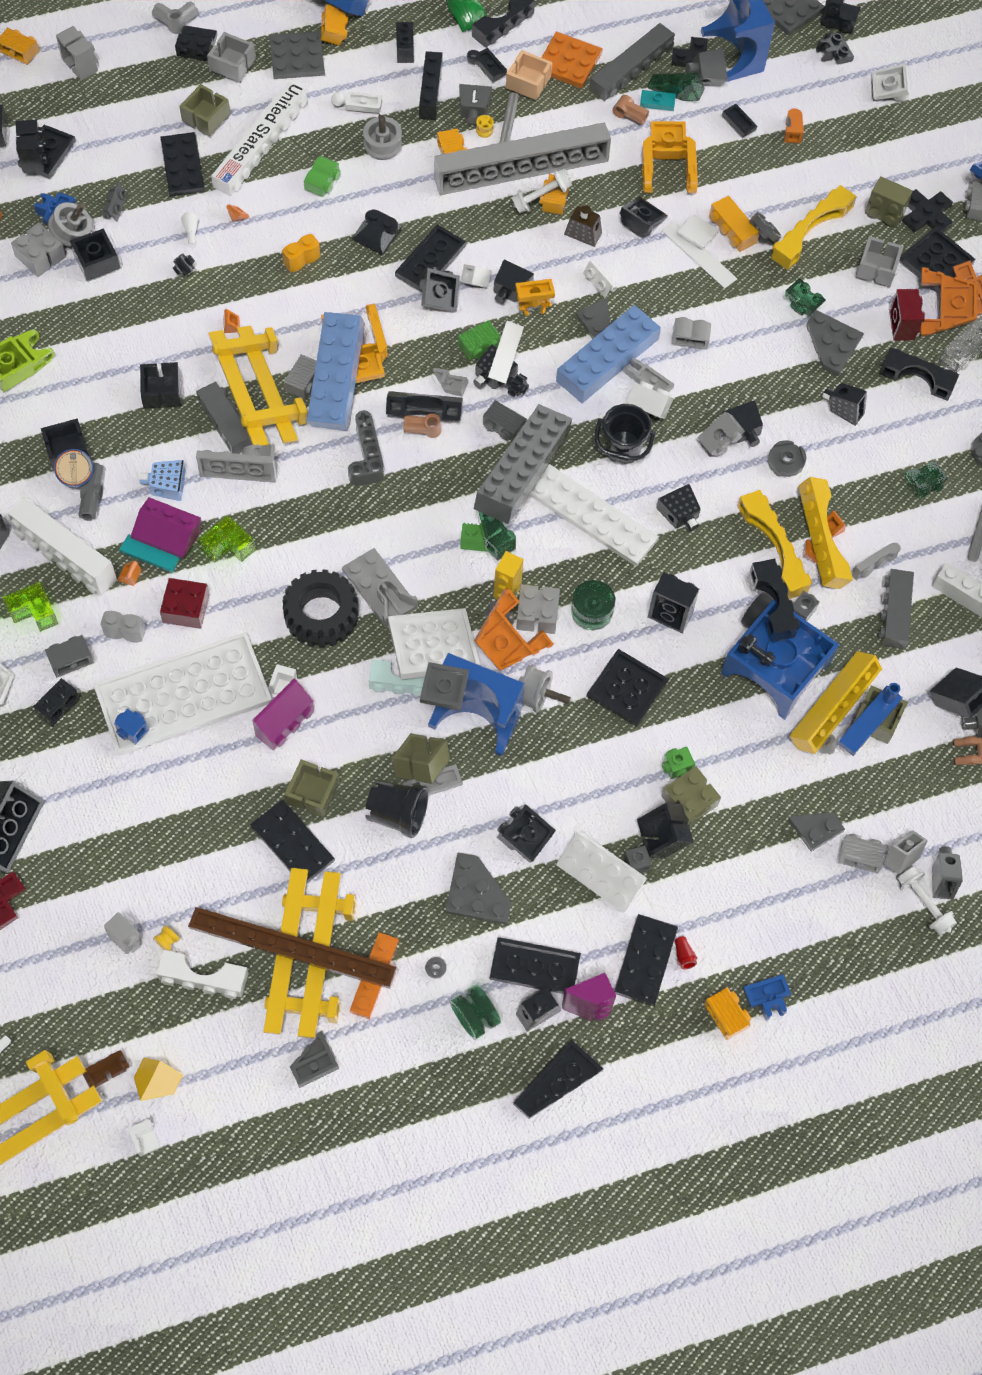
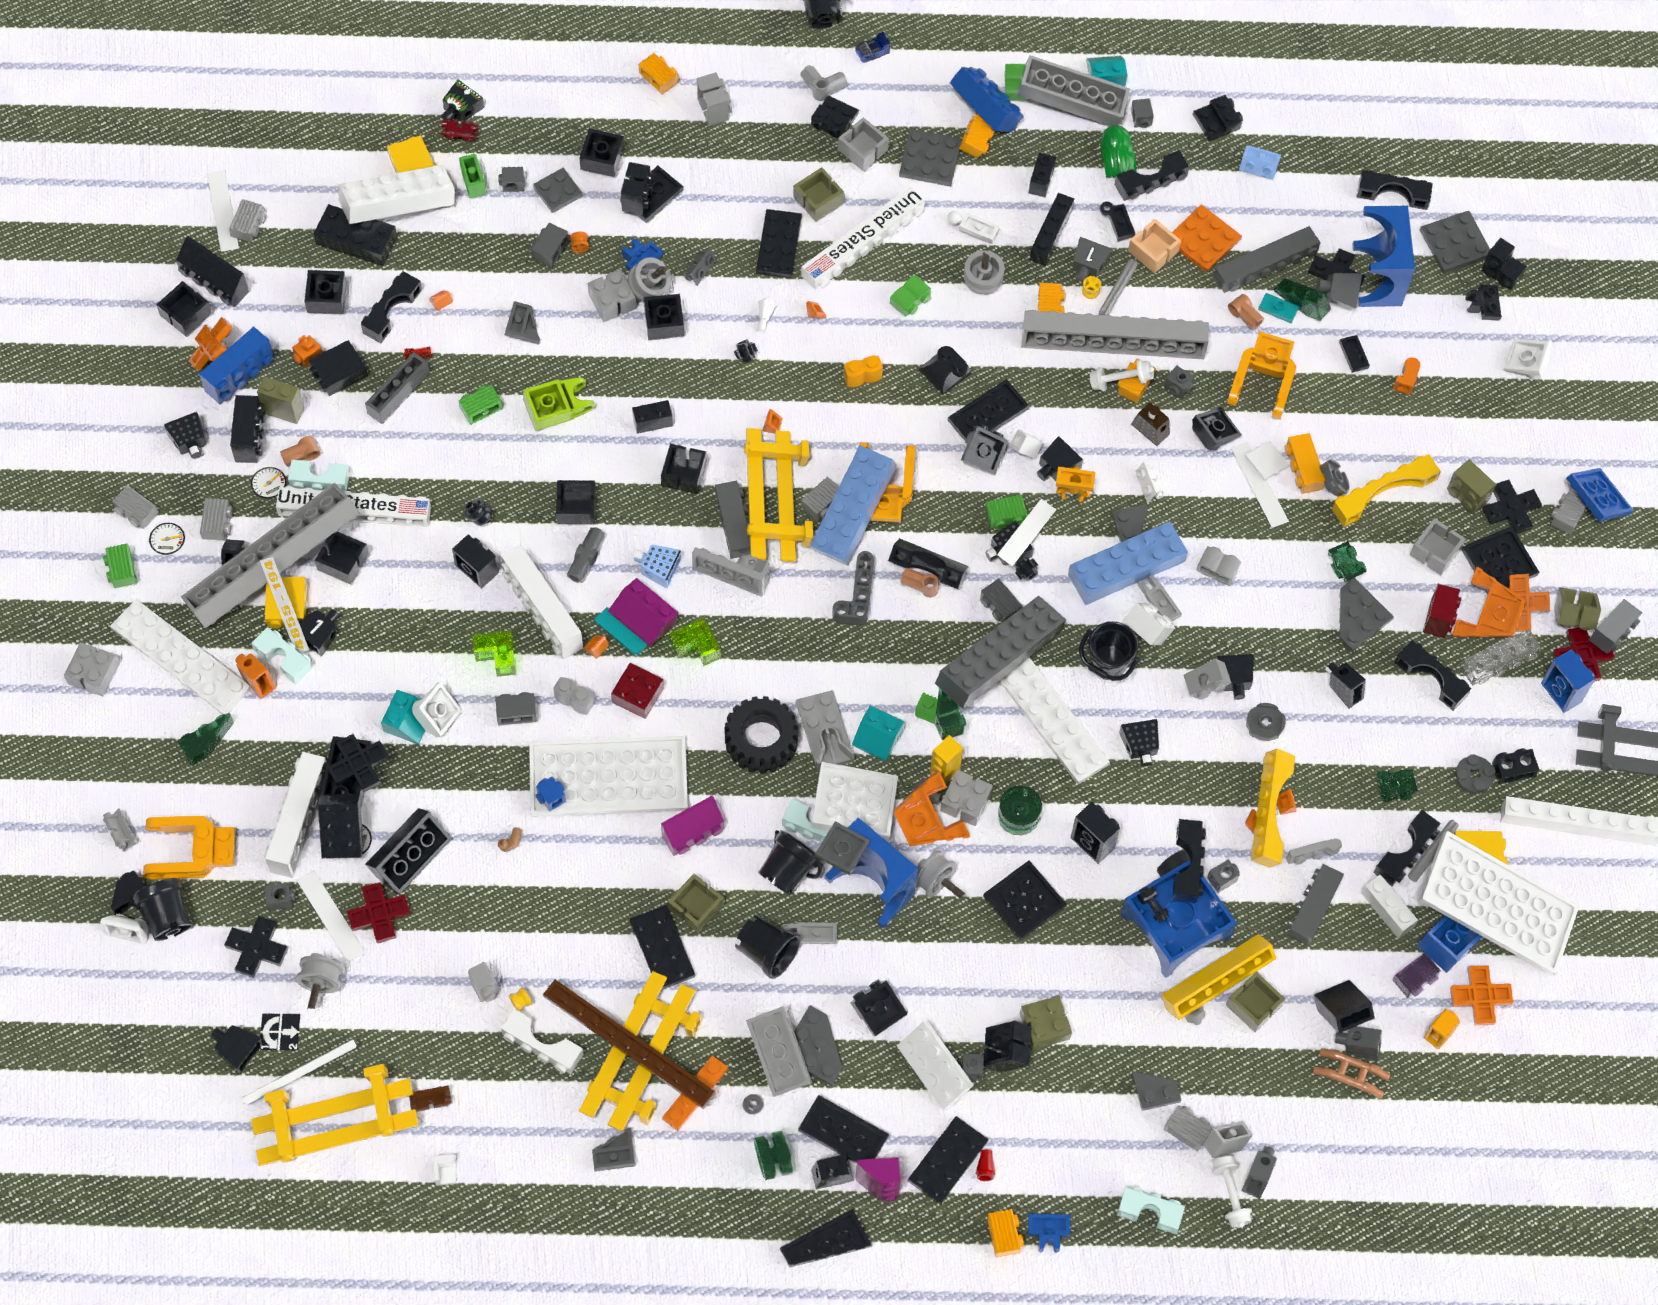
camera: 20 degrees right, 0 degrees up
black brick [33,678,80,727] -> none
piece [54,449,93,487] -> none
yellow slope [134,1057,183,1101] -> none
white panel [269,664,297,695] -> none
olive piece [392,733,450,784] -> none
light grey slope [433,368,468,396] -> none
bright green brick [662,747,695,779] -> none
yellow arch [737,490,812,600] -> none
blue piece [837,683,903,756] -> none
none -> medium nougat arm [497,827,522,852]
none -> black brick [632,400,673,434]
none -> light grey plate [746,1006,812,1097]
none -> black piece [758,830,823,895]
none -> teal slope [852,705,904,762]
none -> light aqua arch [1117,1187,1185,1234]
none -> dark grey brick [1164,365,1195,398]
none -> black arch [1373,810,1441,887]

